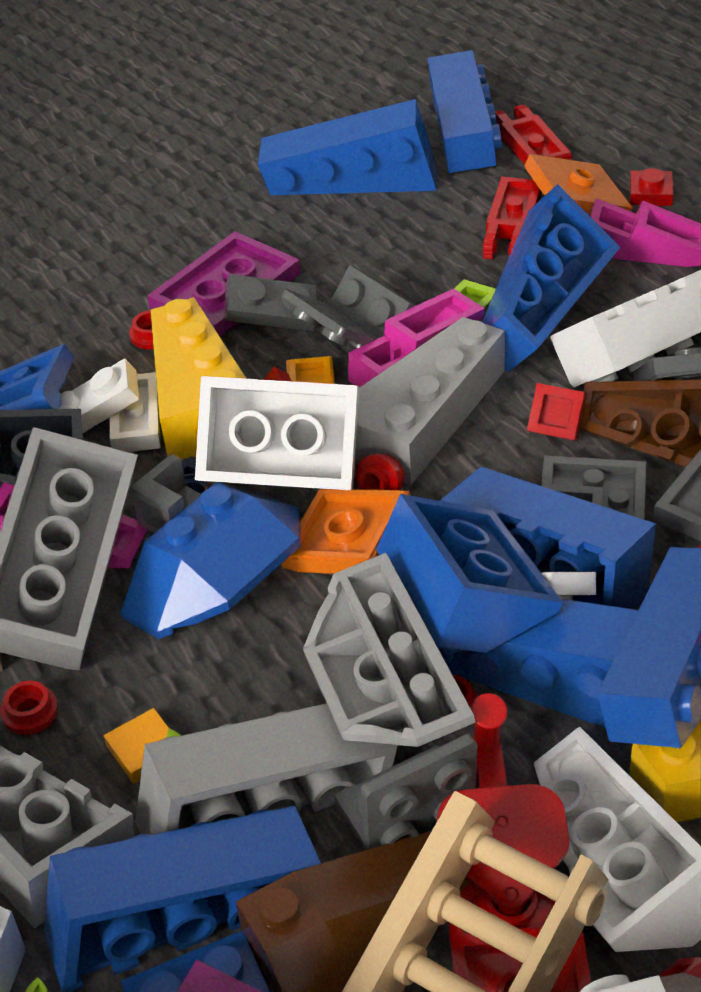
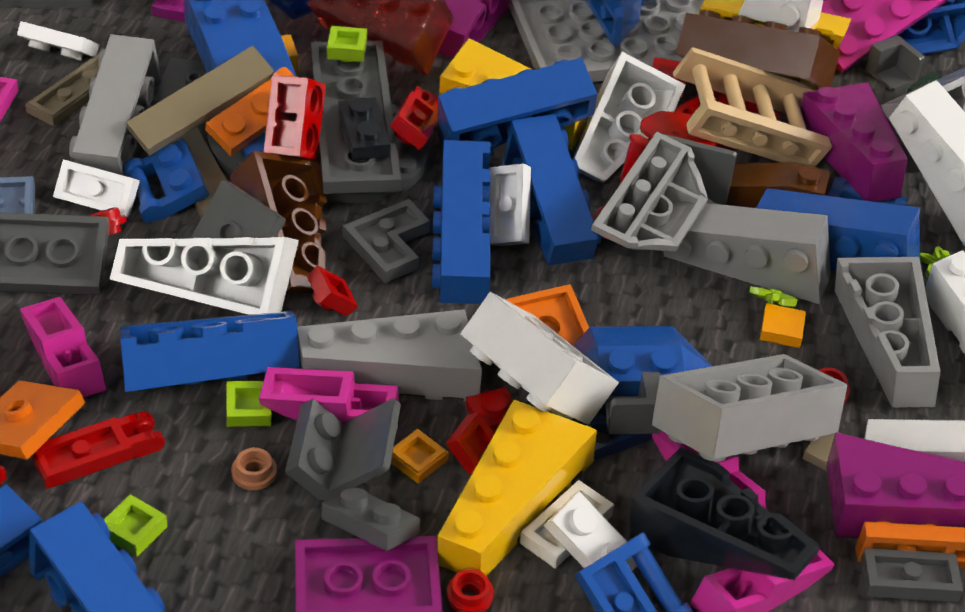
camera: 140 degrees left, 0 degrees up
blue slope [376,494,563,653] -> none
none -> lime plate [104,494,168,557]
none -> nougat plate [231,448,277,490]

